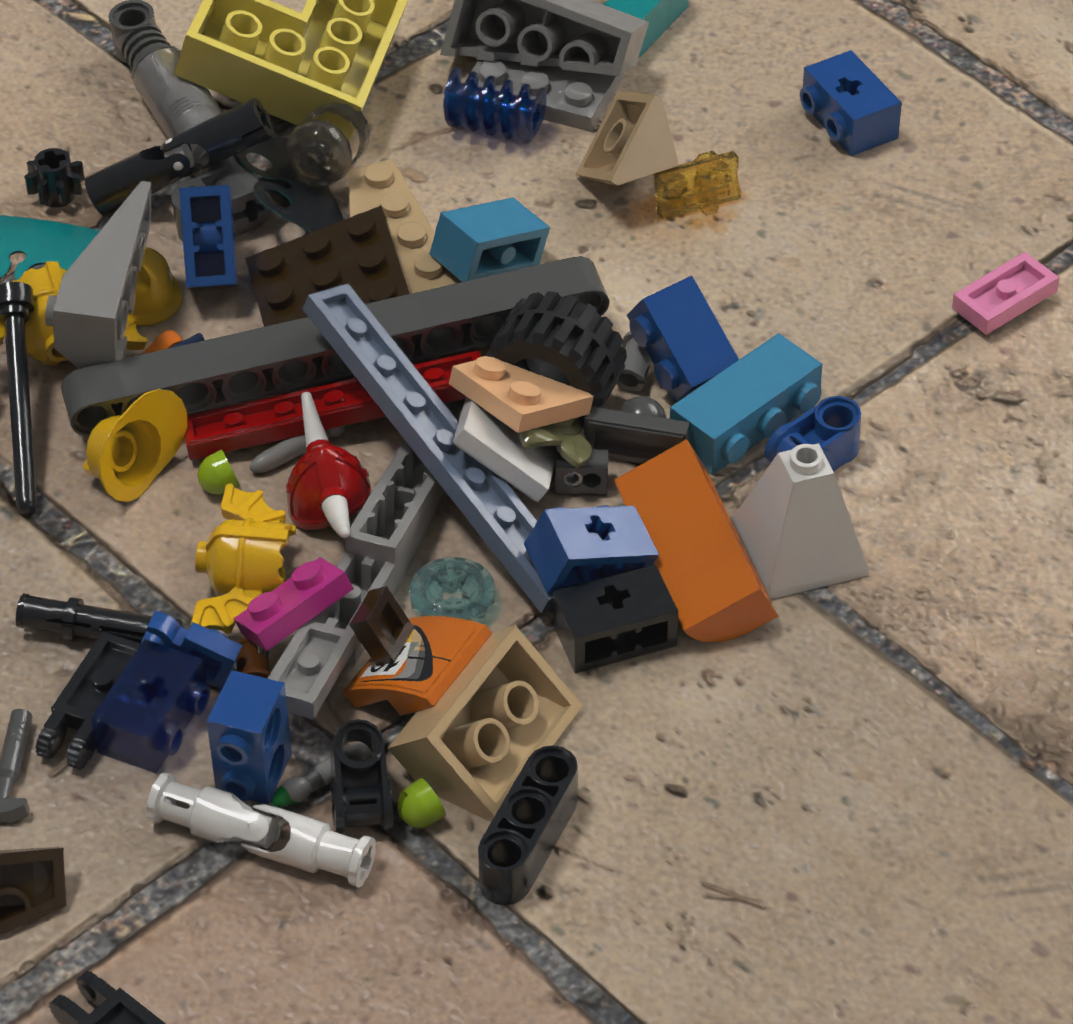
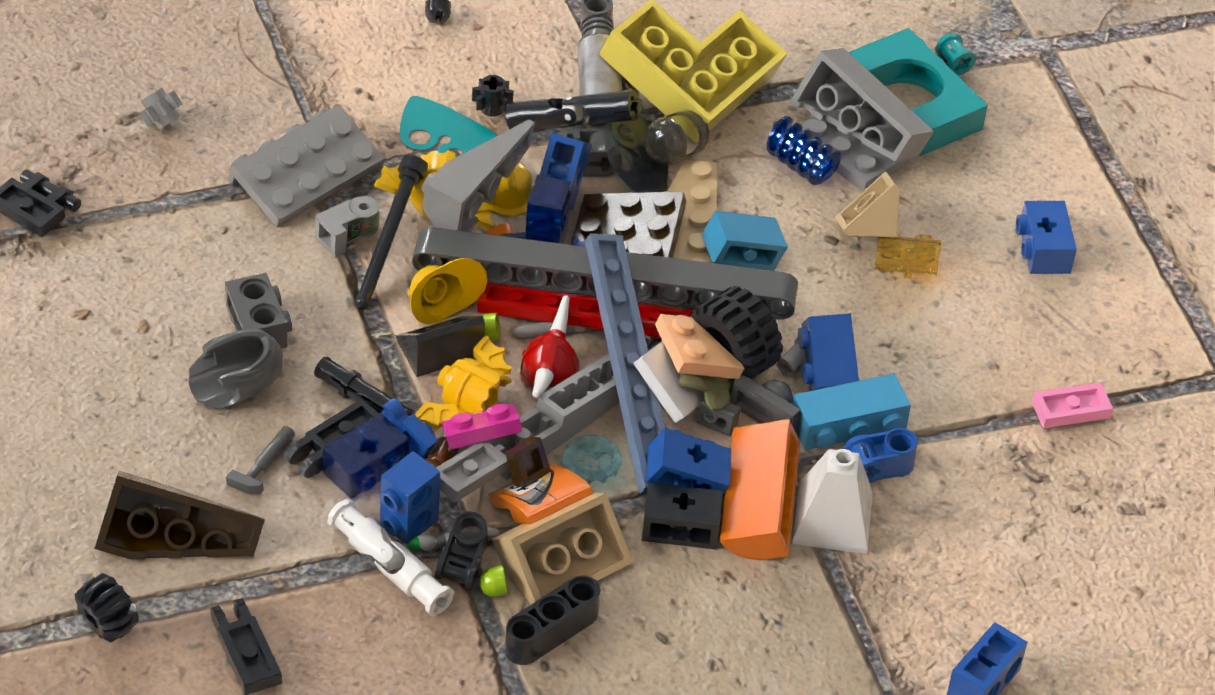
camera: 20 degrees right, 0 degrees up
none -> black slope [395,316,485,377]
none -> clear blue brick [525,175,571,244]

